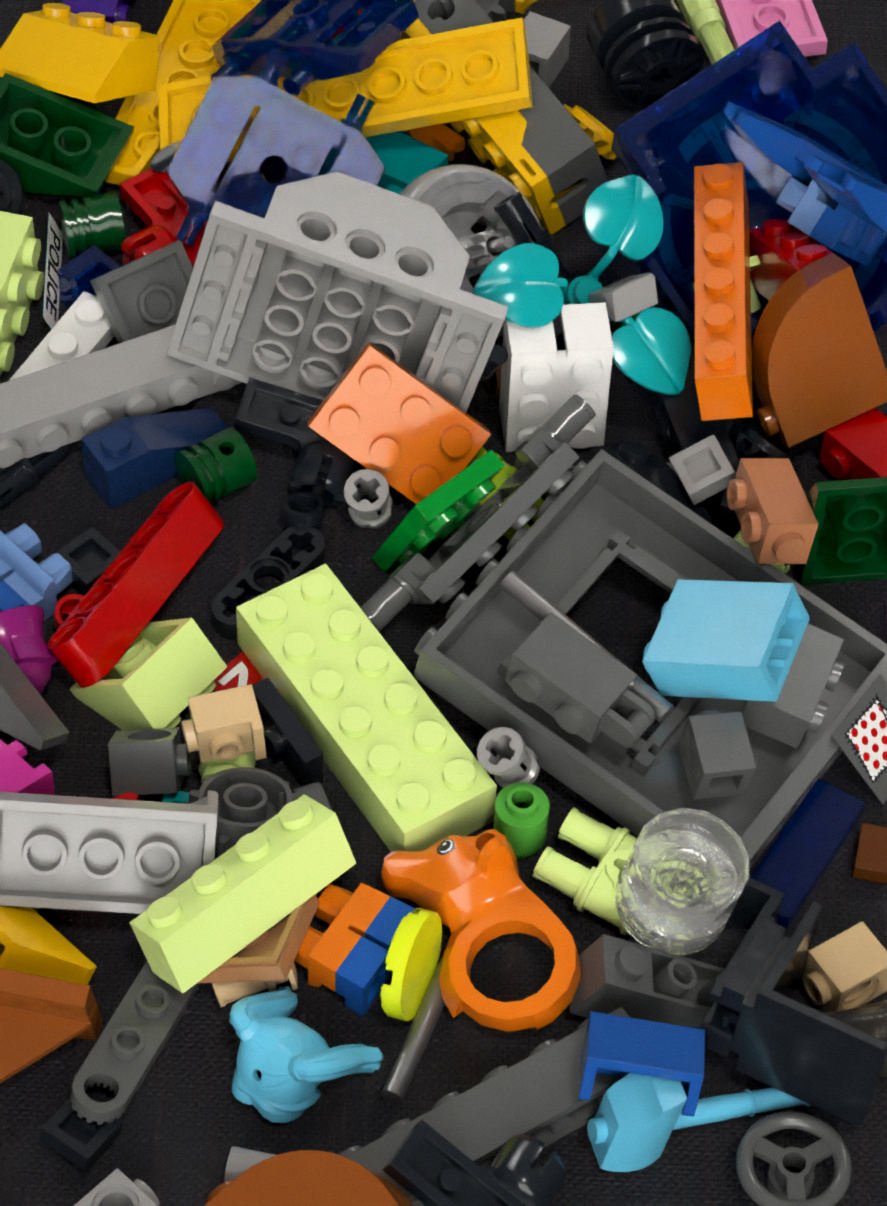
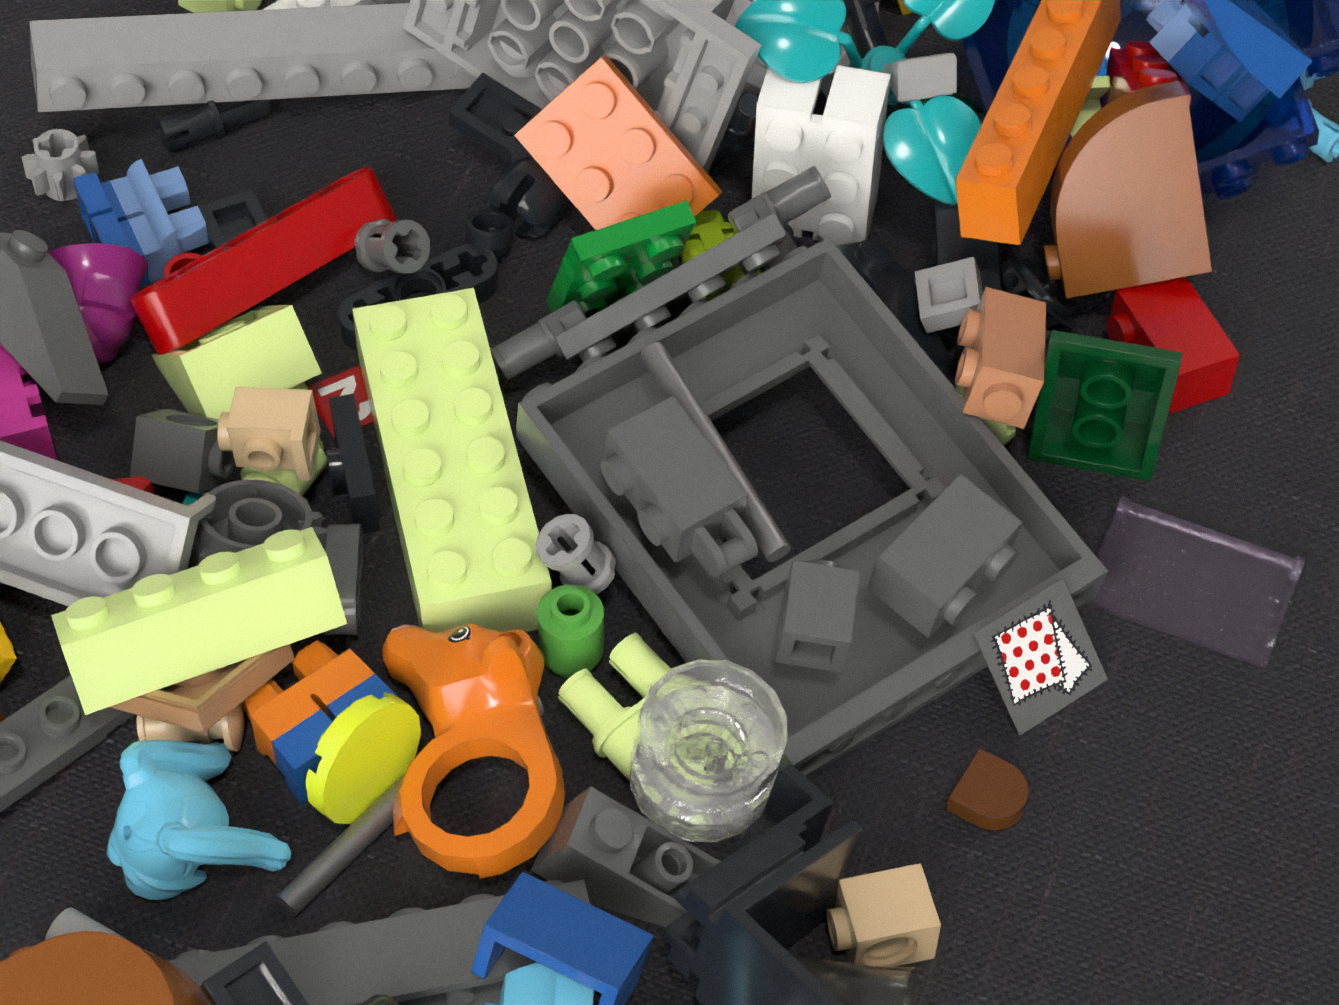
camera: 20 degrees right, 0 degrees up
dark blue slope [81,408,228,510] -> none
dark green piece [174,427,257,502] -> none
light grey bush [344,469,393,529] -> none
medium azure brick [642,579,810,702] -> none
clear blue tile [751,779,865,929] -> none
none -> dark grey bush [354,219,430,273]

